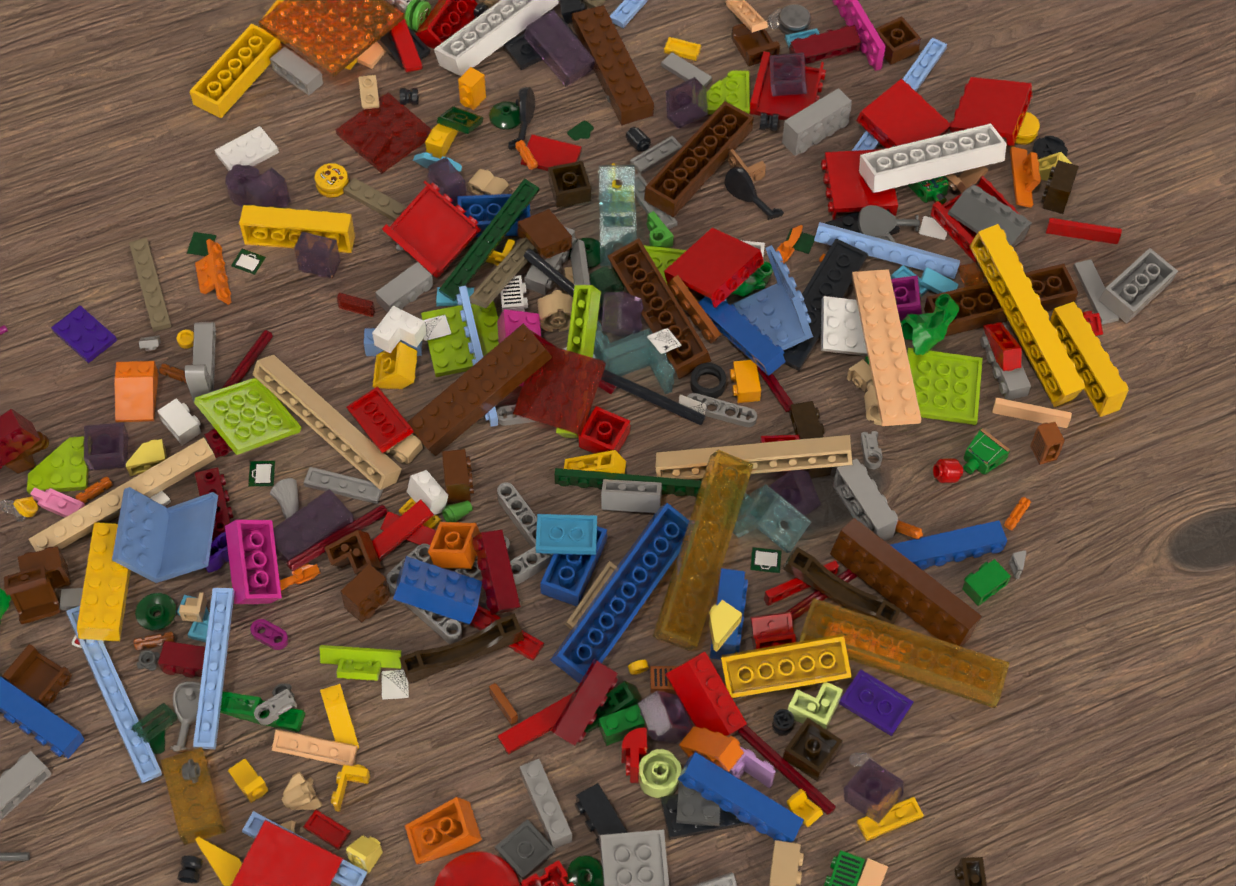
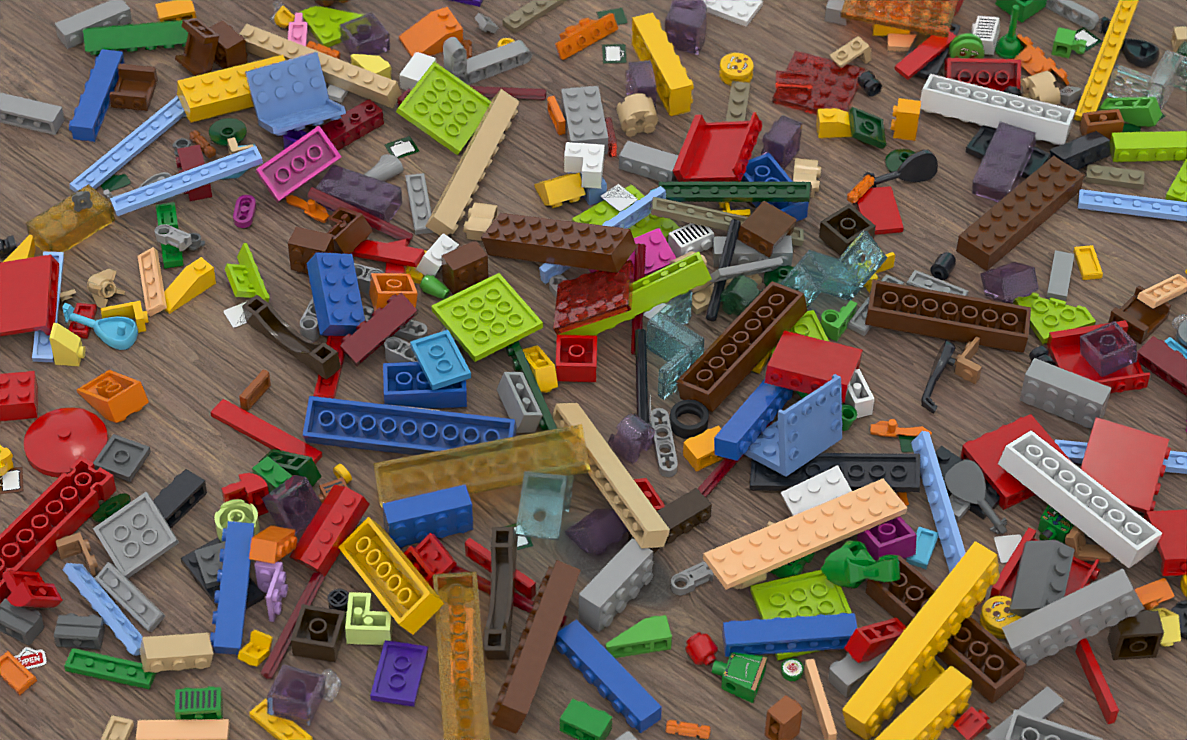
camera: 65 degrees right, 10 degrees down
clear green tile [132,702,178,743] -> none
yellow bracket [228,759,268,803] -> none
red tile [346,386,414,453] -> none
medium azure tile [413,152,462,174] -> none
light grey brick [520,759,572,849] -> none
dark red brick [551,659,618,746] -> none
dark green sticker [567,120,594,141] -> none
brick [602,292,643,337] -> none
white sticker [647,328,681,354] -> none
dark orange plate [668,275,721,344] -> none
light yellow slope [709,600,742,652] -> none
orange axle [895,520,924,539] -> none
medium azure tile [919,267,959,294] -> none
none -> medium azure piece [62,303,138,350]
none -> lime plate [431,273,543,362]
none -> orange tile [547,96,565,135]
none -> light grey brick [561,86,608,154]
none -> bright green slope [606,615,672,658]
none -> clear purple brick [608,413,656,464]
none -> tan brick [616,93,658,137]
none -> blue brick [722,613,857,657]
none -> tile [781,658,804,681]
none -> light grey brick [1002,569,1145,666]

